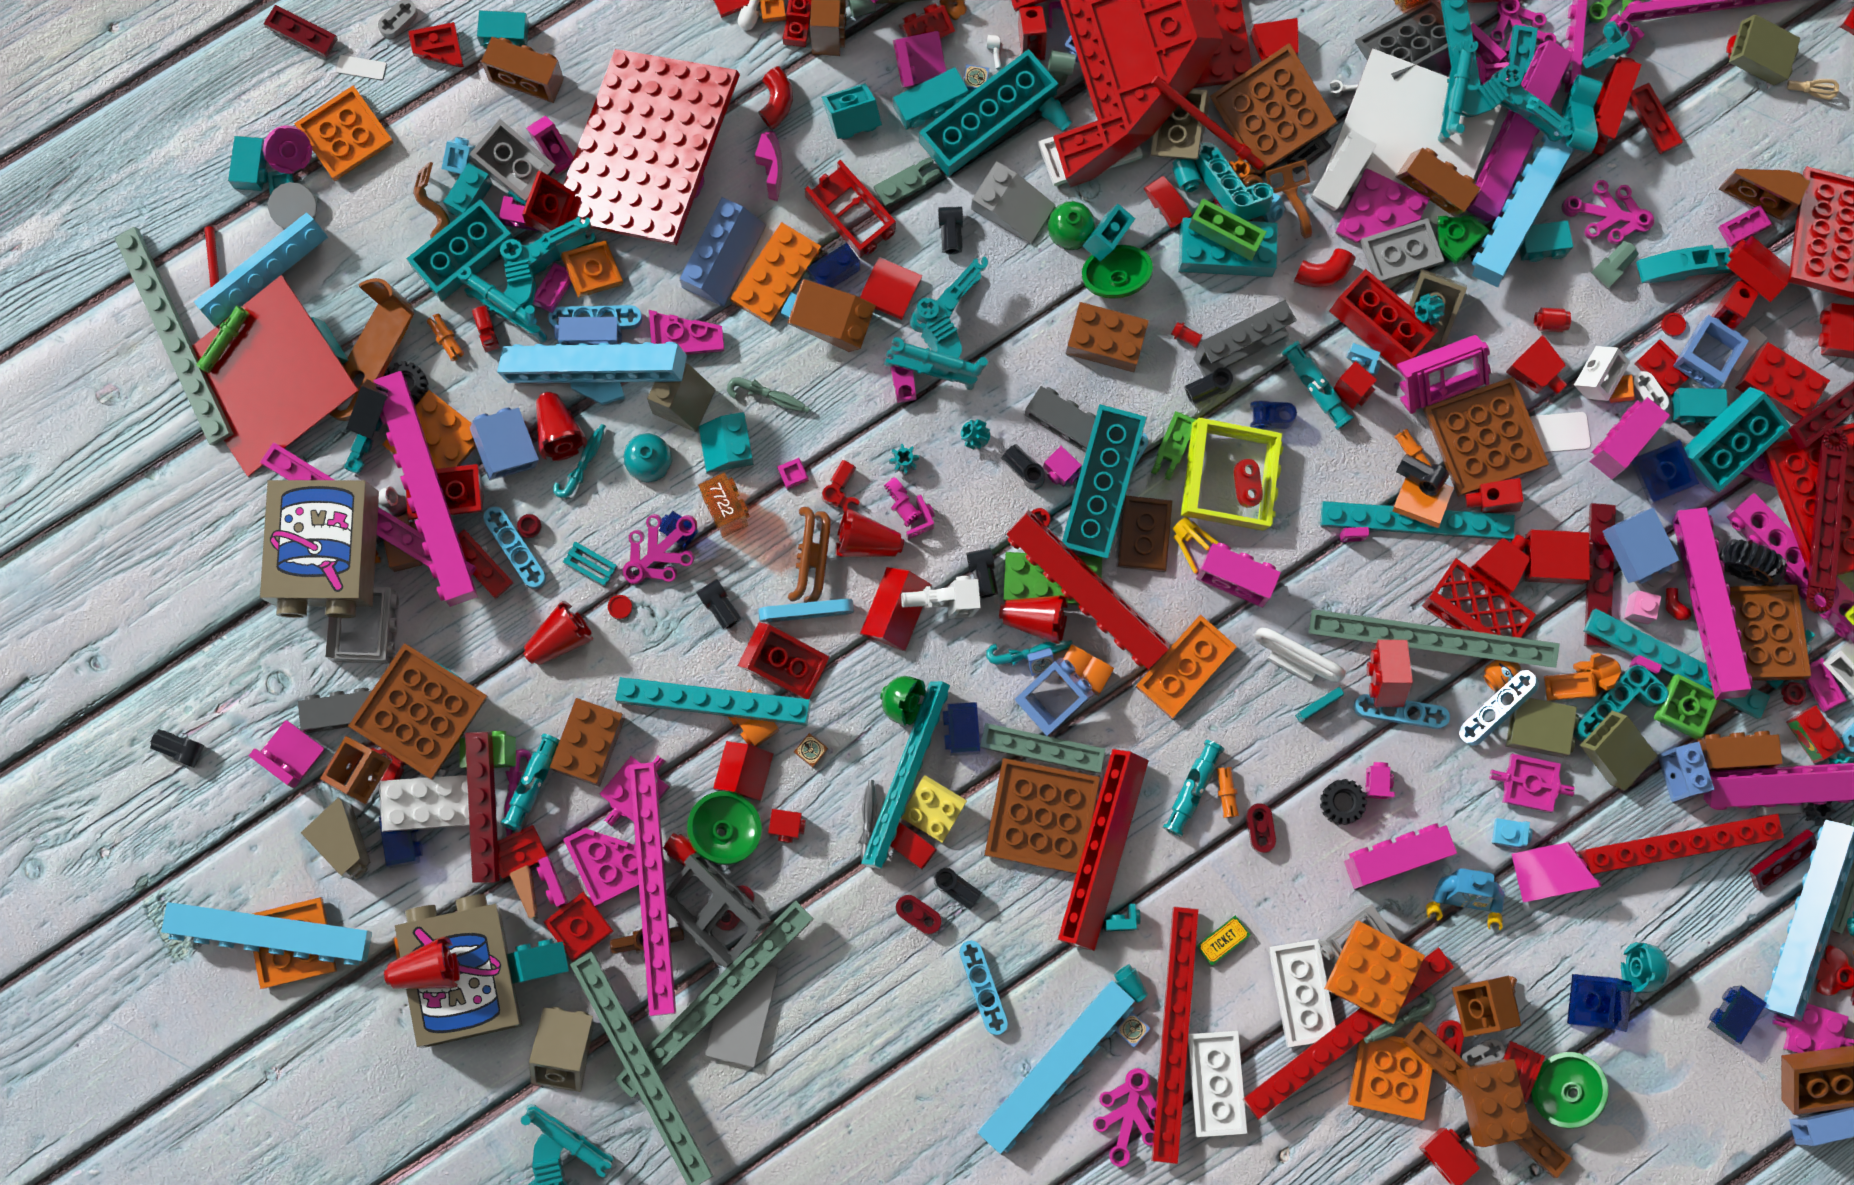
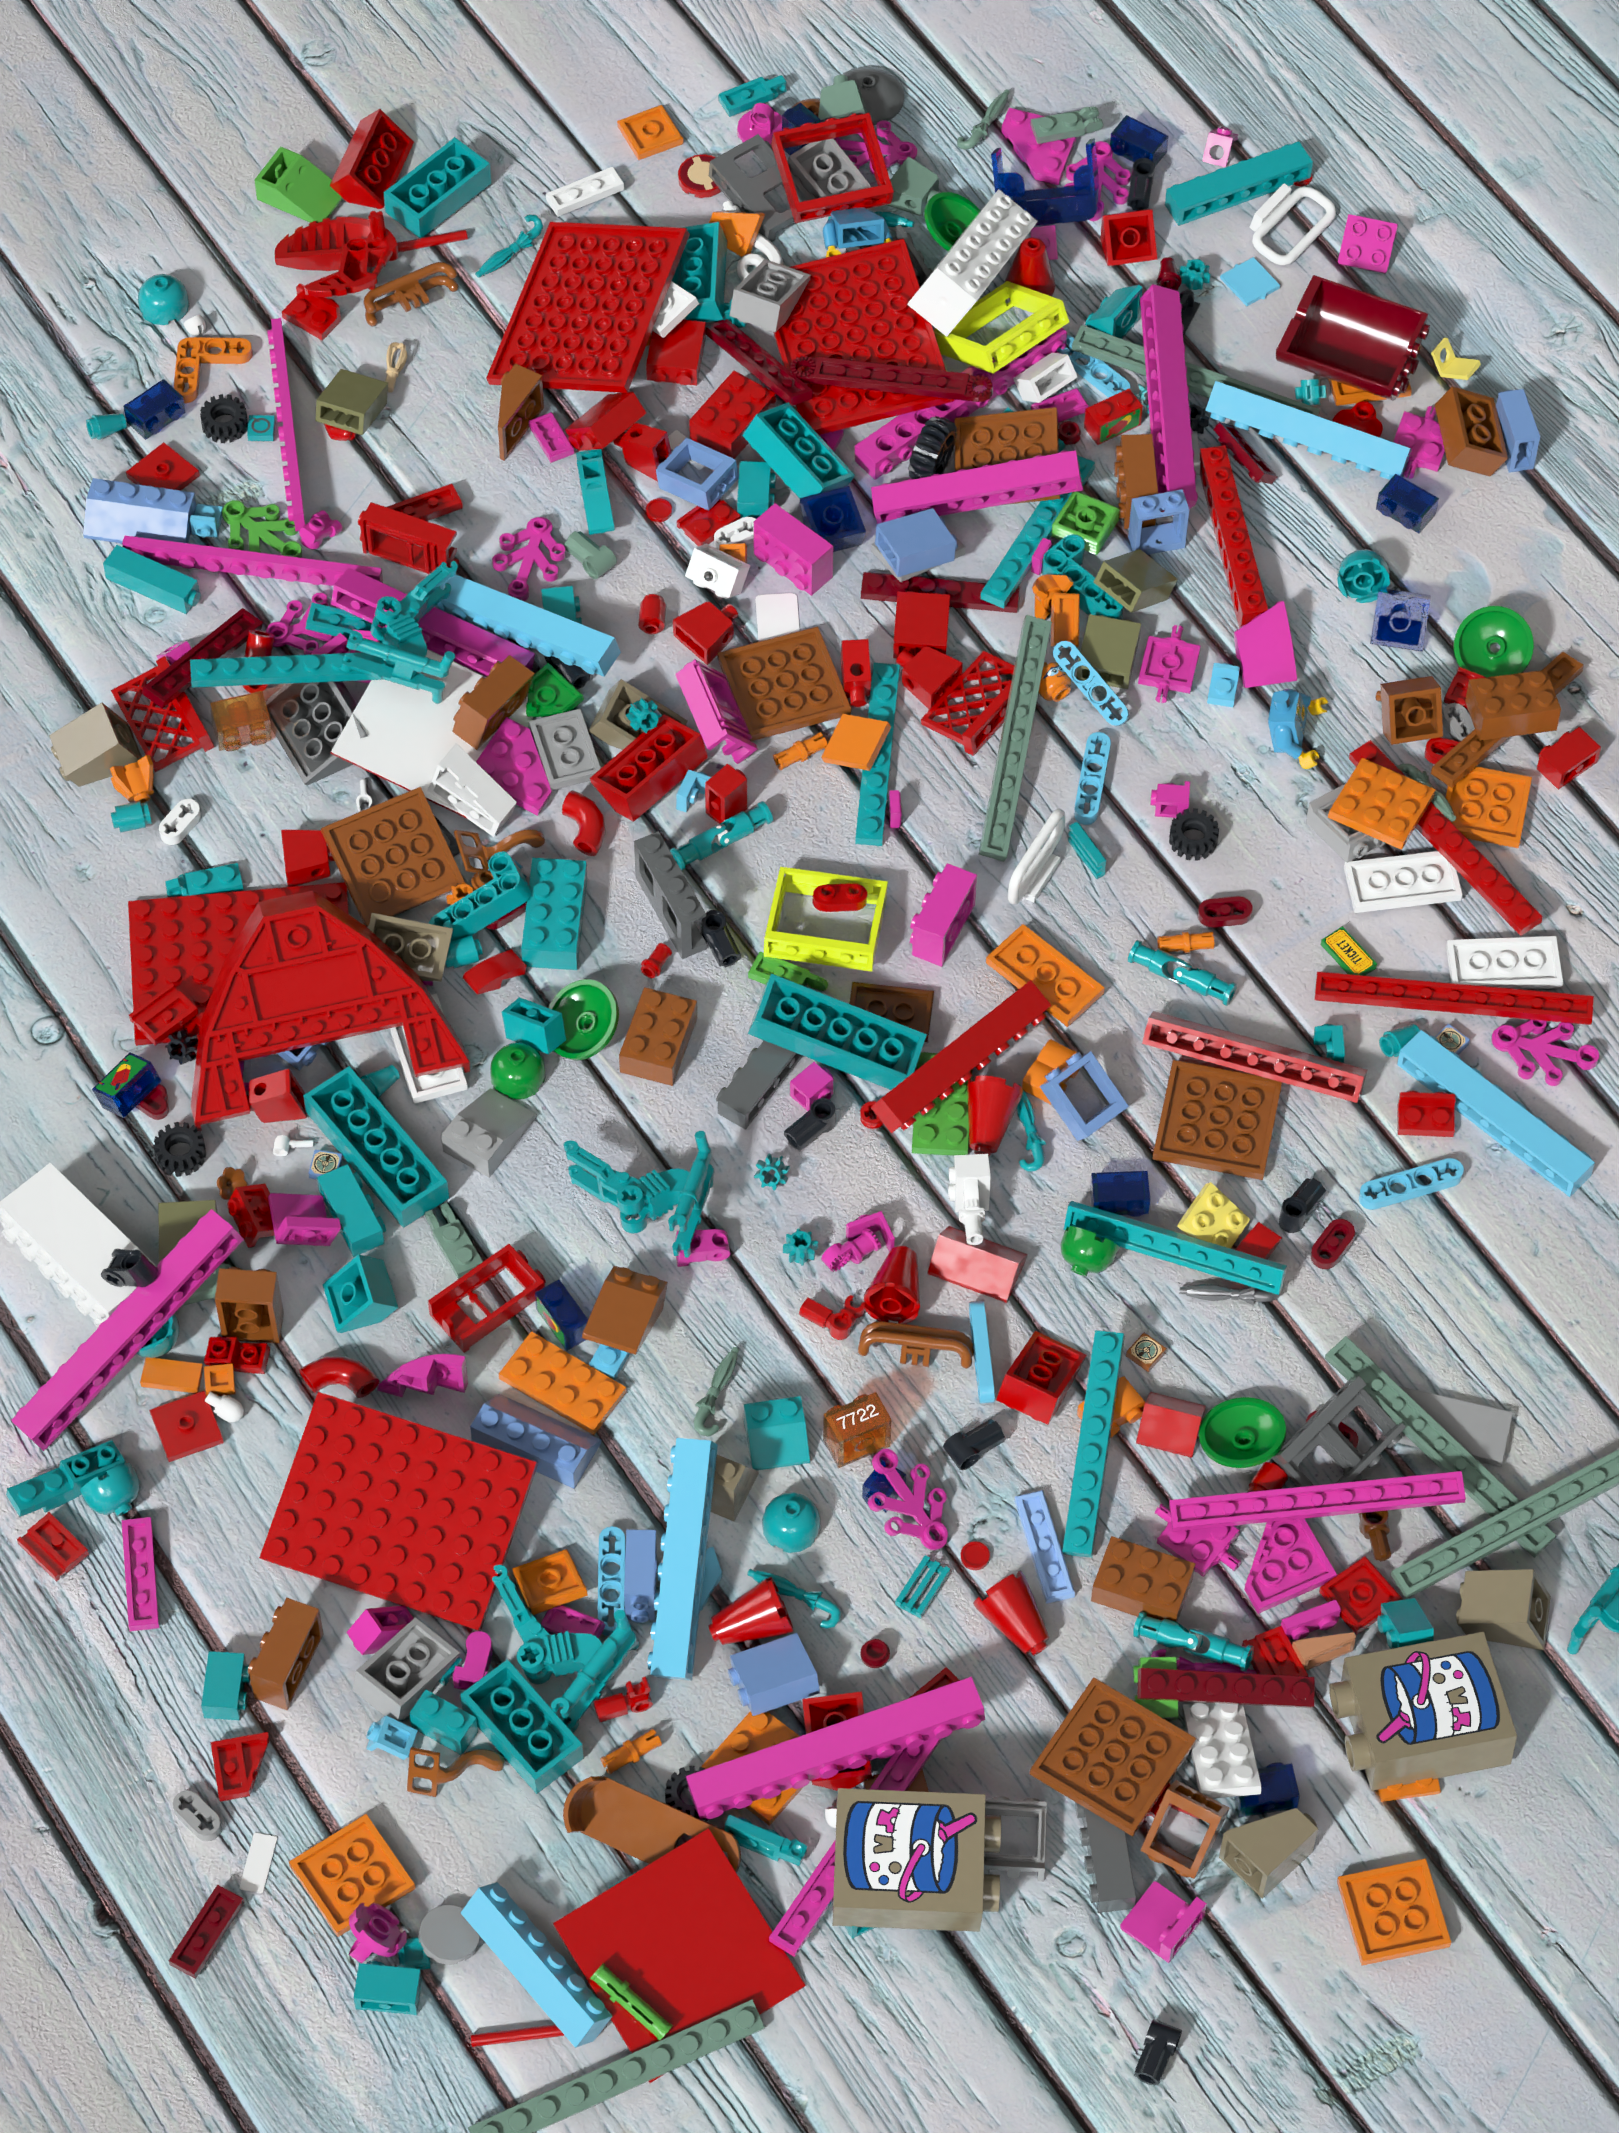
camera: 85 degrees left, 20 degrees down
medium azure brick [161,902,372,966] -> none
black hinge [346,379,388,439] -> none
red cone [384,936,460,989] -> none
medium azure beam [484,507,546,589] -> none
red slope [522,171,576,233] -> none
dark pink wing [649,310,725,355] -> none
red brick [768,809,806,843] -> none
dark pink tile [777,458,809,490] -> none
red slope [860,257,922,320] -> none
black piece [938,206,963,255] -> none
black piece [966,548,998,598] -> none
sand green plate [980,723,1106,774] -> none
tile [1027,648,1054,676] -> none
sand green piece [1047,50,1076,88] -> none
red bar [1151,76,1264,170] -> none
yellow plant [1173,517,1219,574] -> none
bright green brick [1188,199,1267,261] -> none
clear blue piece [1250,401,1297,429] -> none
dark pink brick [1344,823,1457,889] -> none
brick [1366,640,1413,707] -> none
black piece [1396,454,1449,496] -> none
teal beam [1561,75,1602,153] -> none
teal plate [1582,21,1633,69] -> none
bright pink brick [1624,590,1661,625] -> none
red arm [1665,588,1691,621] -> none
none -> light blue tile [1014,1490,1075,1604]
none -> red bracket [1397,1090,1456,1137]

